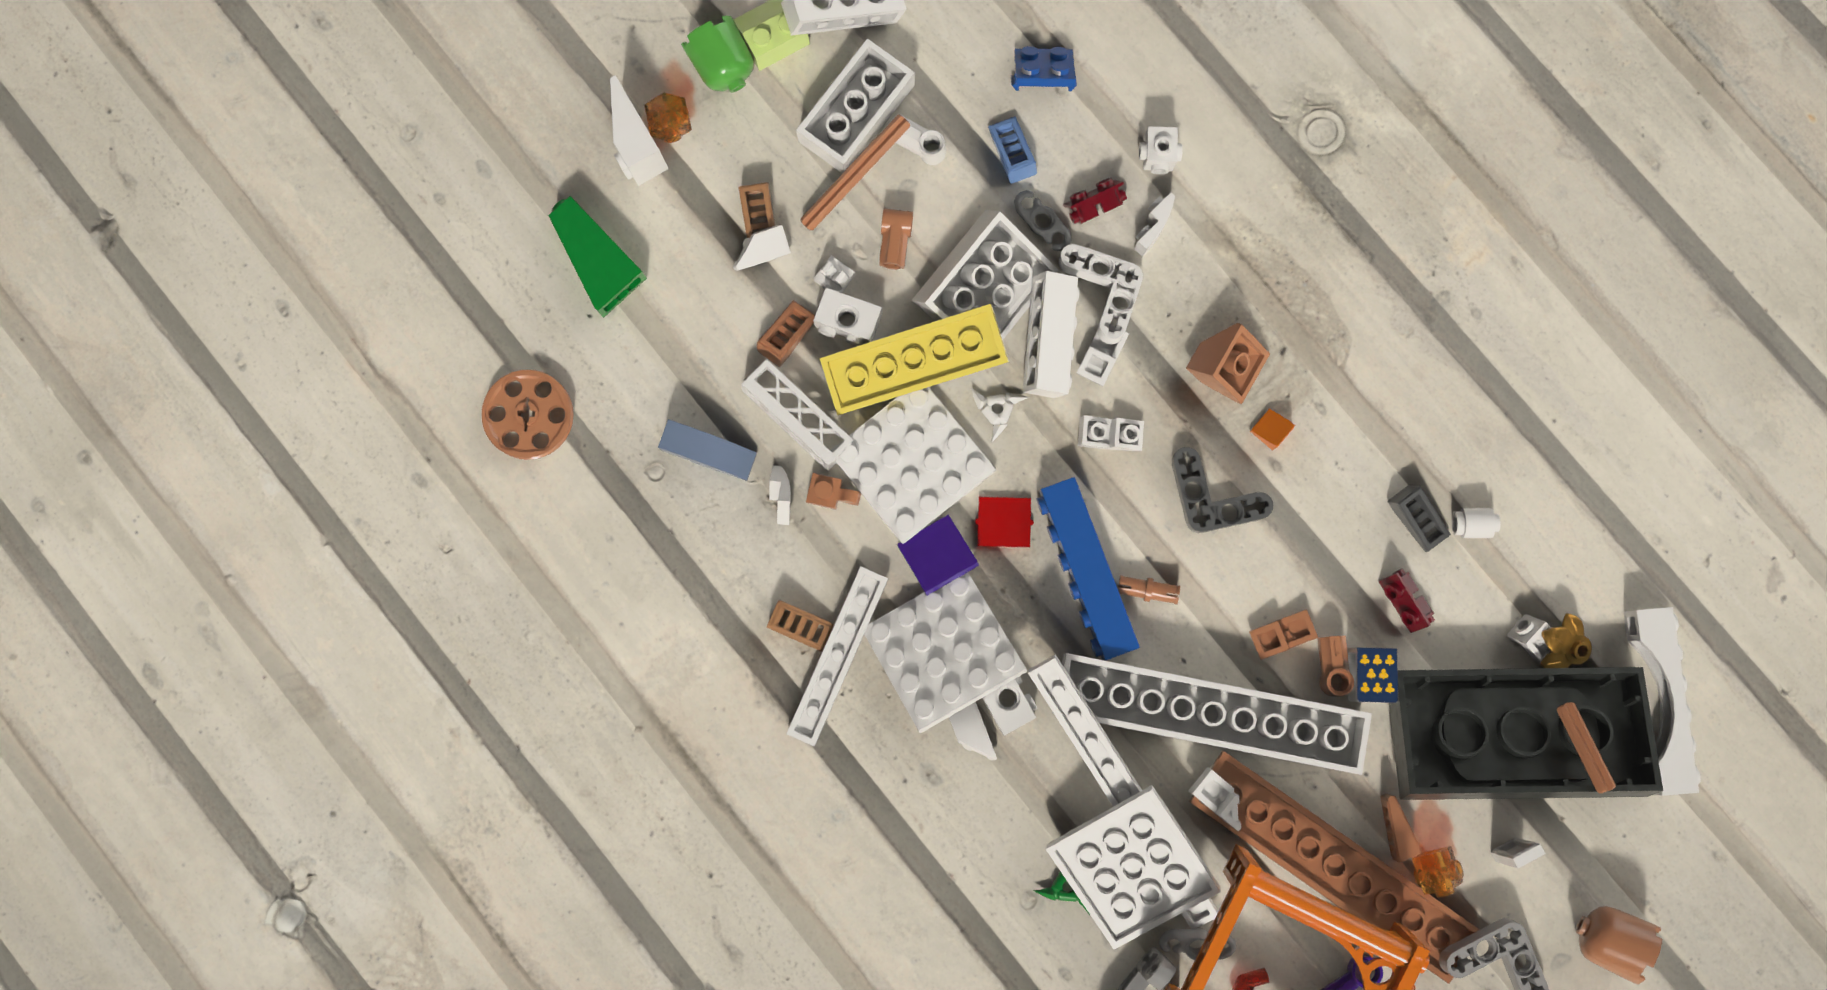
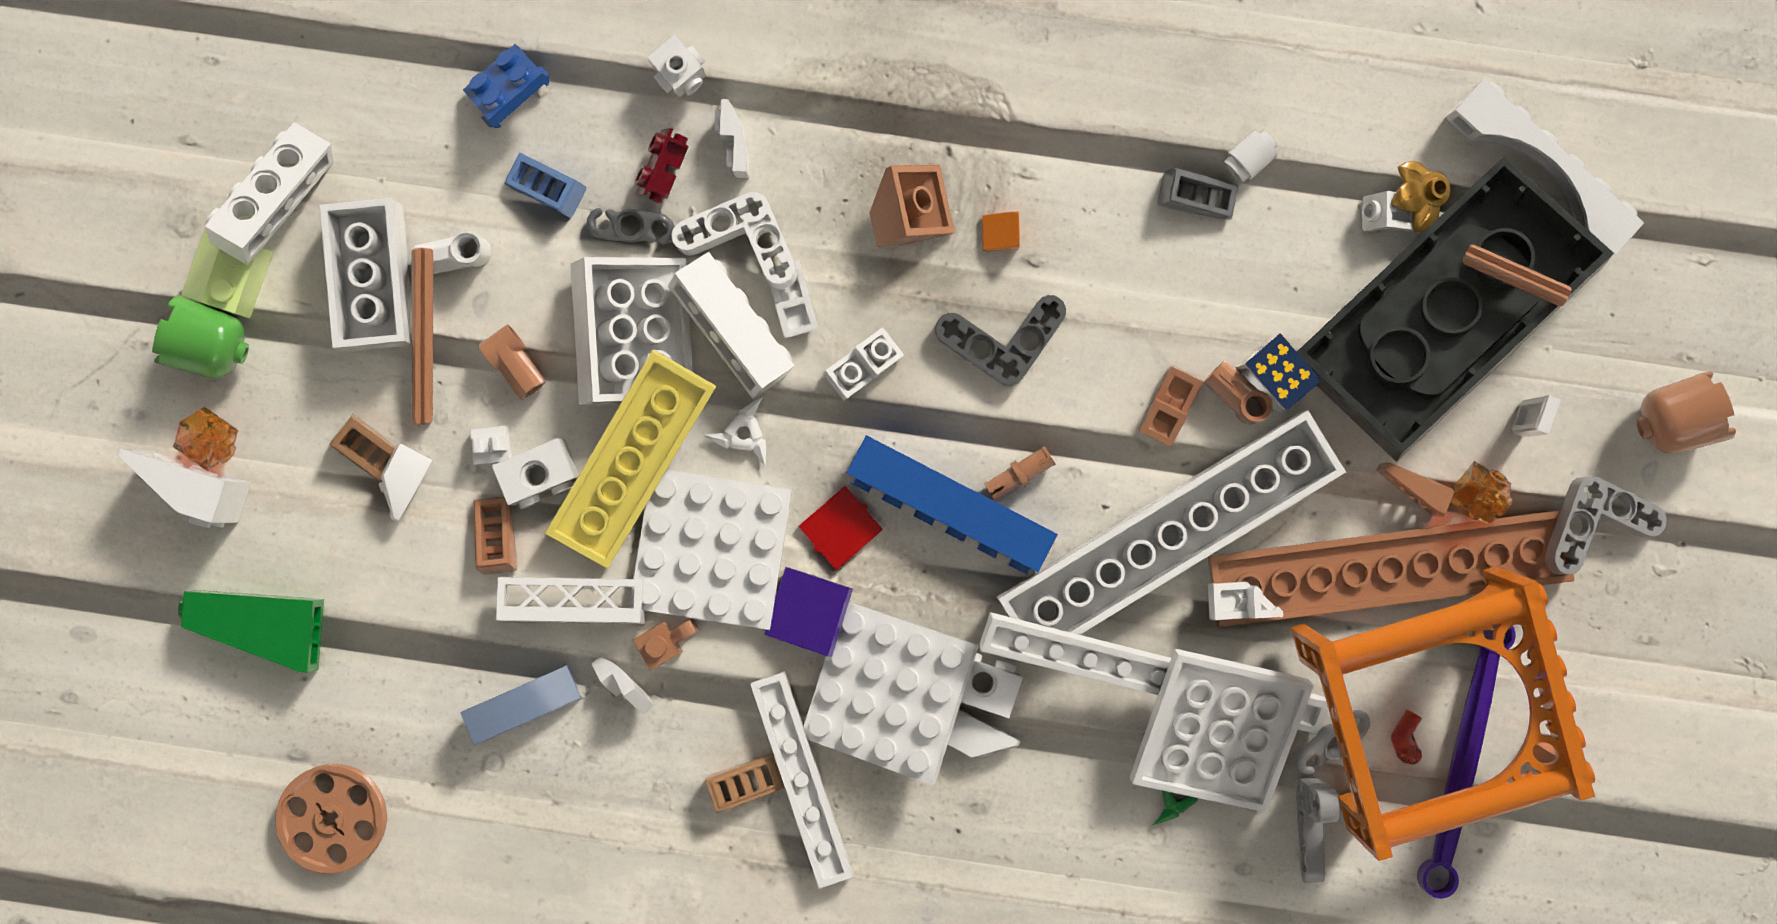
camera: 40 degrees left, 5 degrees up
dark red hinge [1378,568,1435,633] -> none

